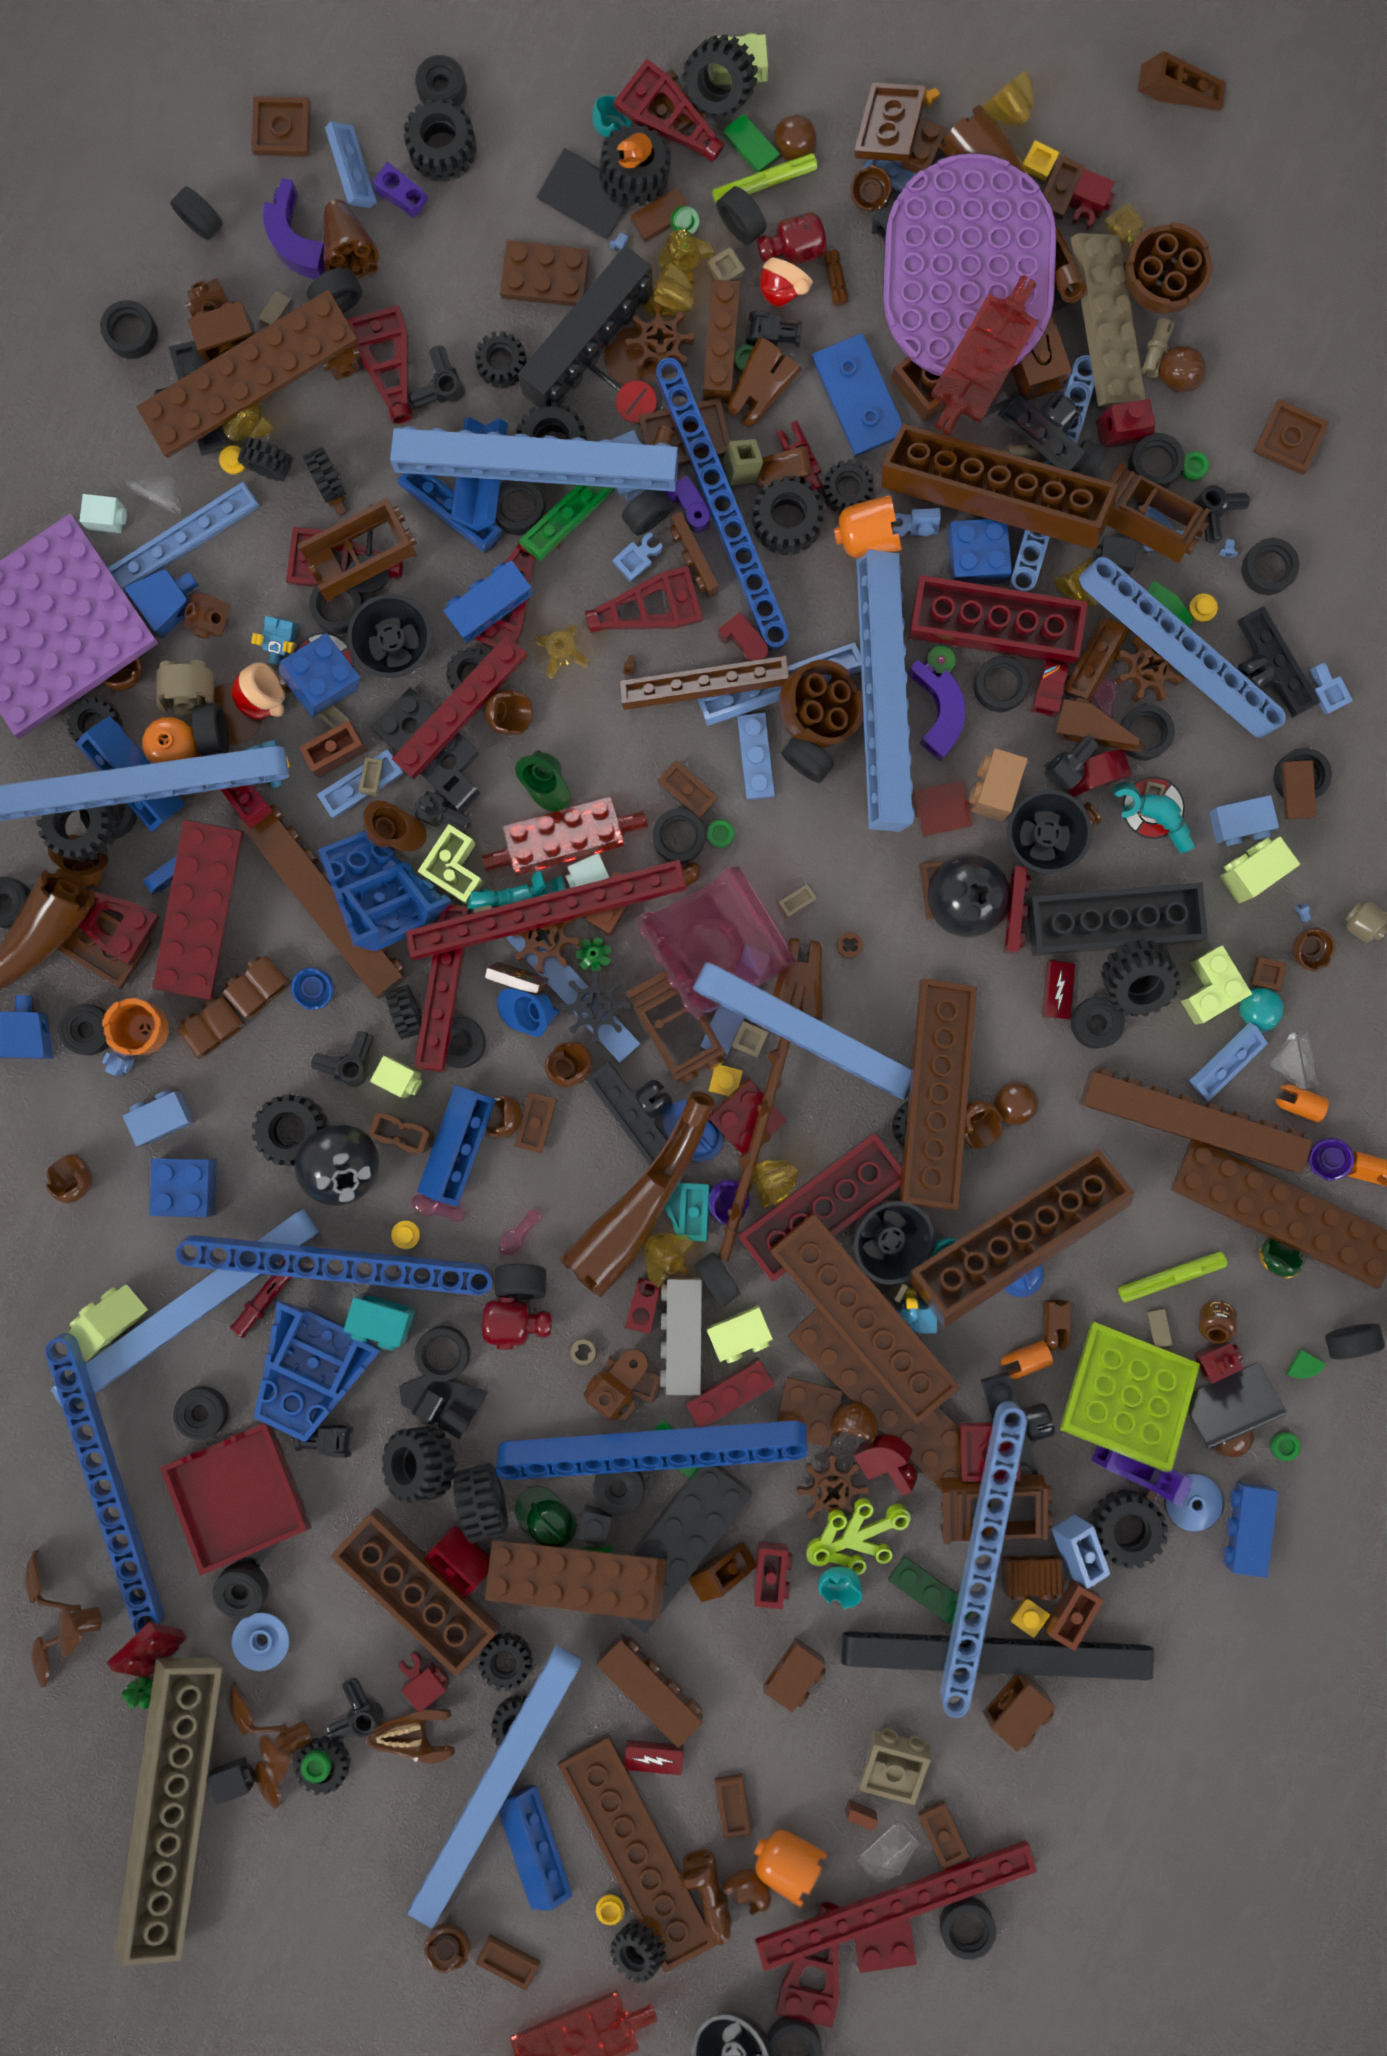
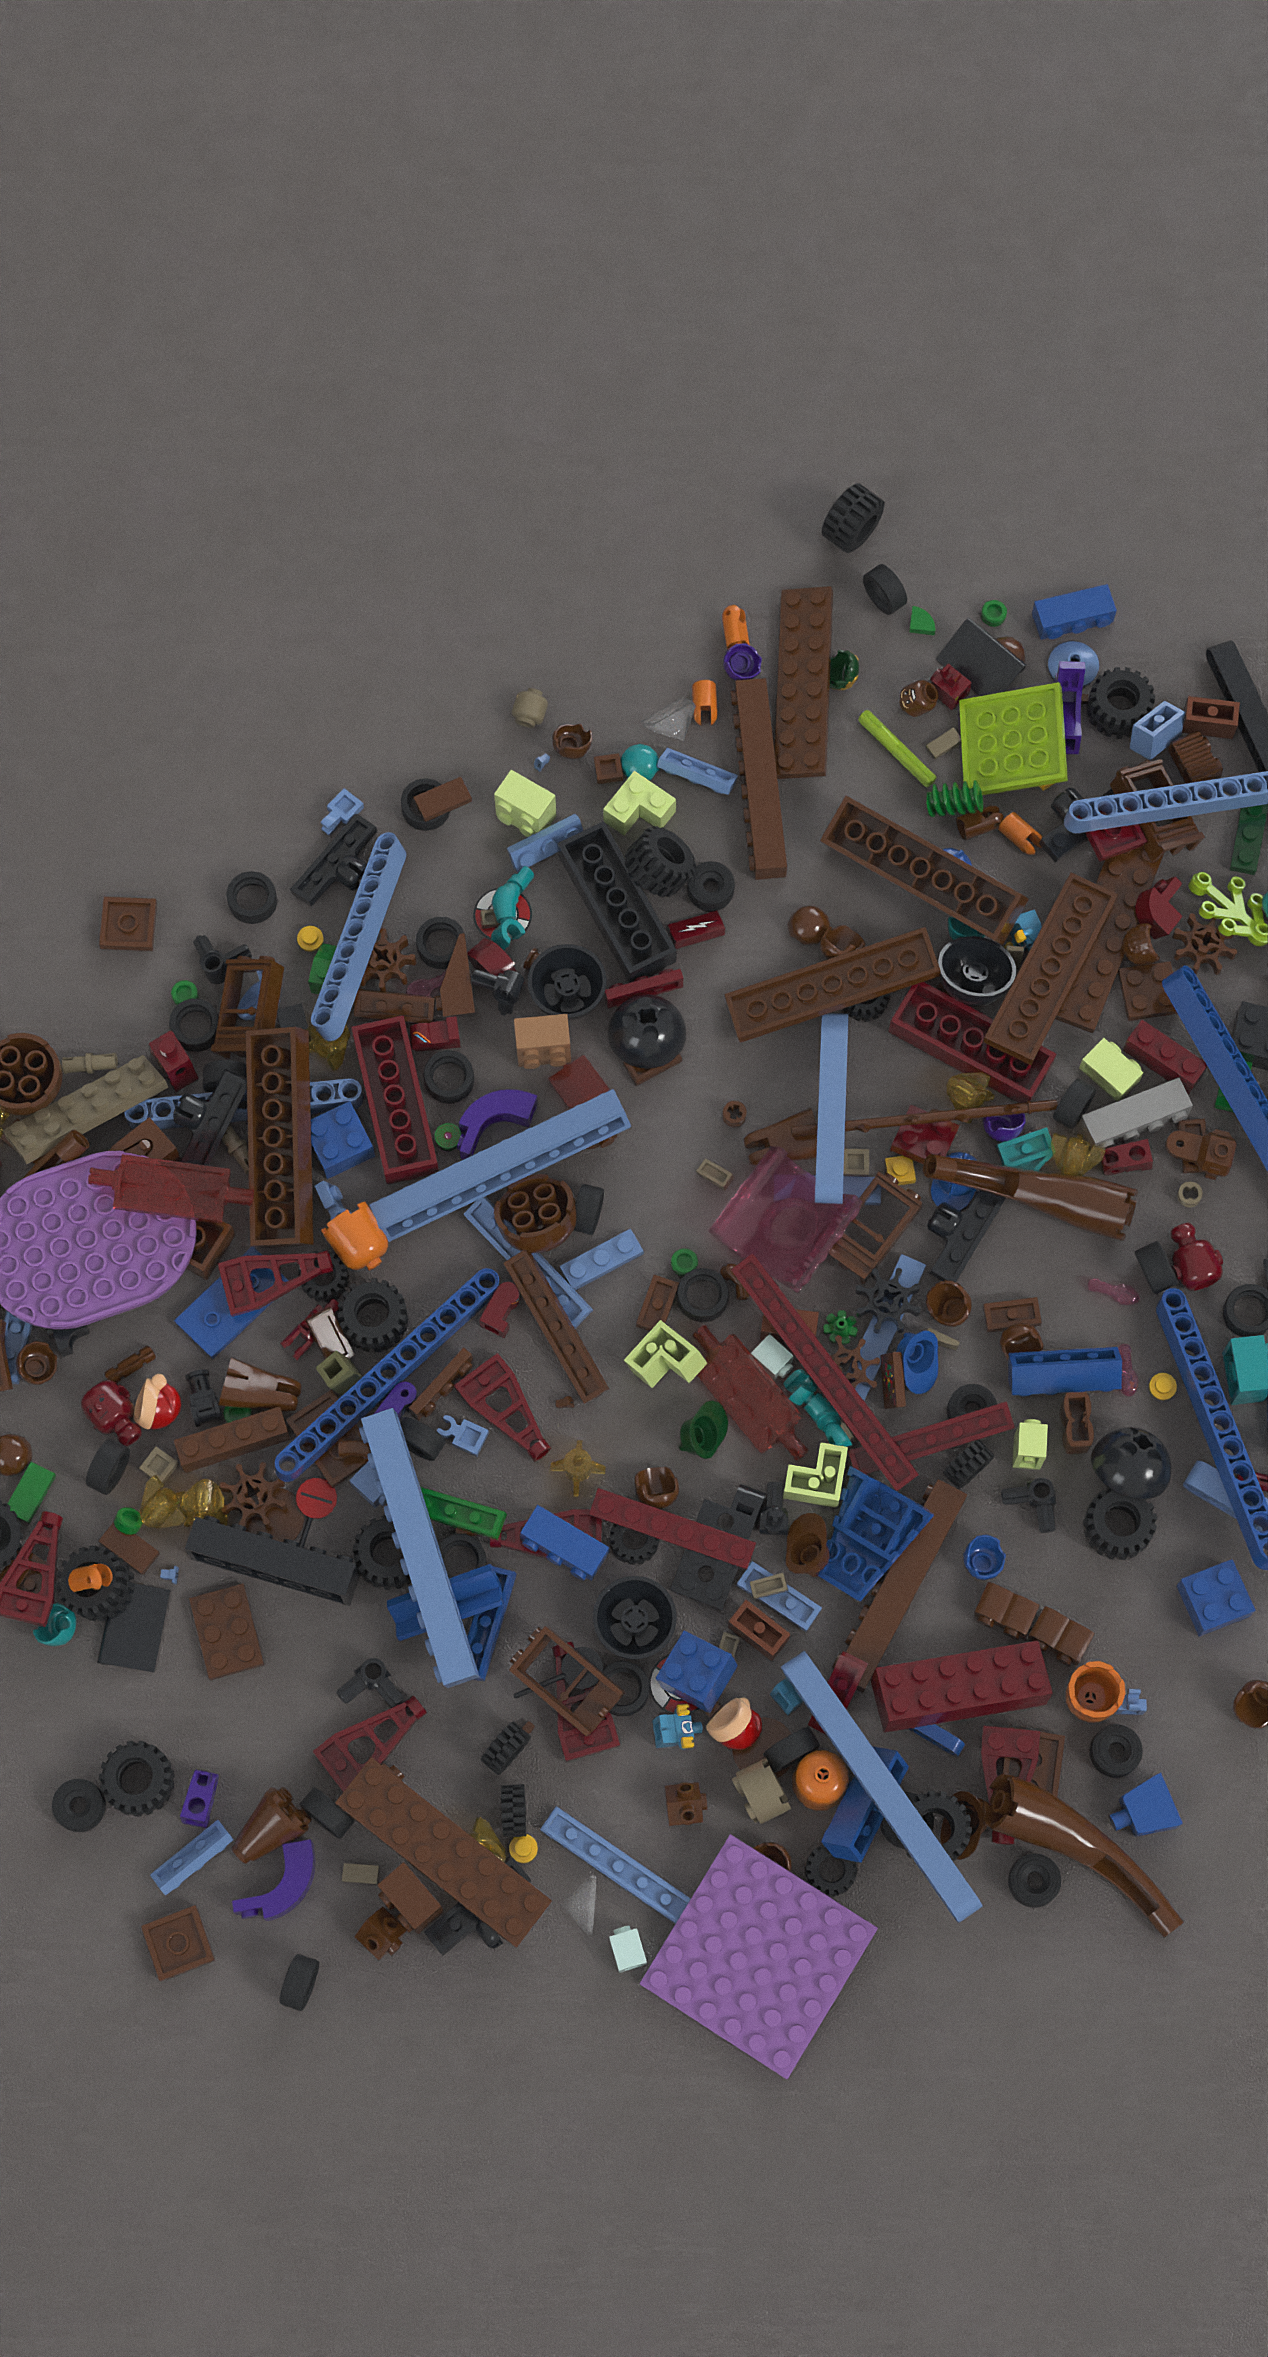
camera: 115 degrees left, 15 degrees down
black tyre [100,300,158,359] -> none
medium blue brick [122,1089,195,1147] -> none
blue torso [125,569,199,638] -> none
black tyre [475,331,527,388] -> none
lime axle [712,153,817,203] -> none
yellow plate [1009,1598,1050,1638] -> none
reddish brown hair [1159,346,1206,393] -> none
medium blue brick [1209,795,1279,847] -> none
medium blue piece [1219,539,1238,558] -> none
none -> dark red plate [218,1250,333,1317]
none -> medium blue plate [507,814,583,873]
none -> yellowish green brick [624,1320,707,1388]
none -> green piece [926,780,983,817]
none -> dark tan piece [927,1328,960,1350]

